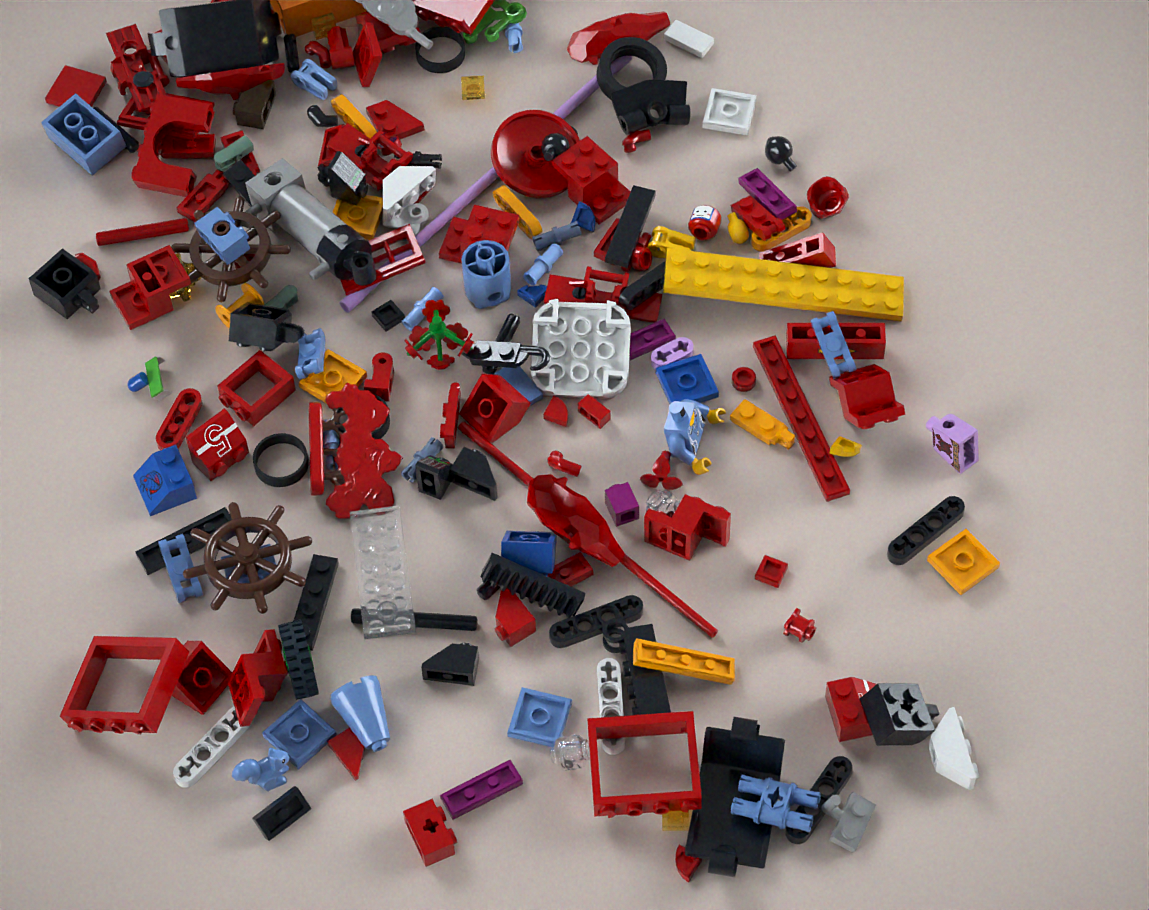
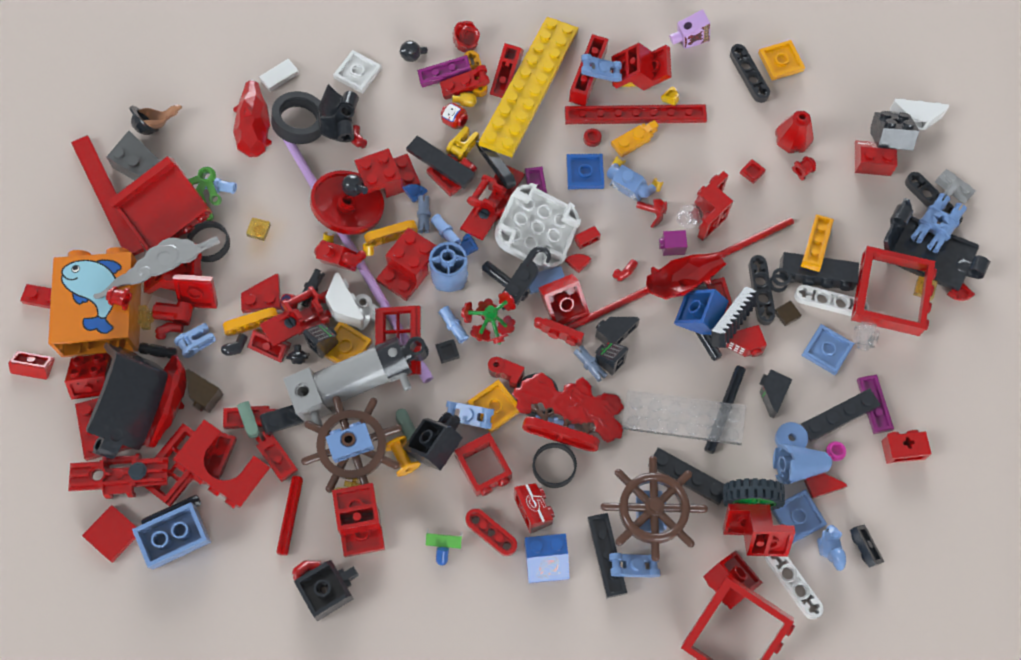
camera: 75 degrees left, 10 degrees up
lavender beam [651,337,693,370] -> none
none -> red torso [314,232,374,272]
none -> red cone [775,111,814,153]
none -> dark brown tile [775,300,802,326]
none -> medium blue piece [775,422,808,448]
none -> black plate [801,388,881,442]
none -> dark pink plate [826,441,846,461]

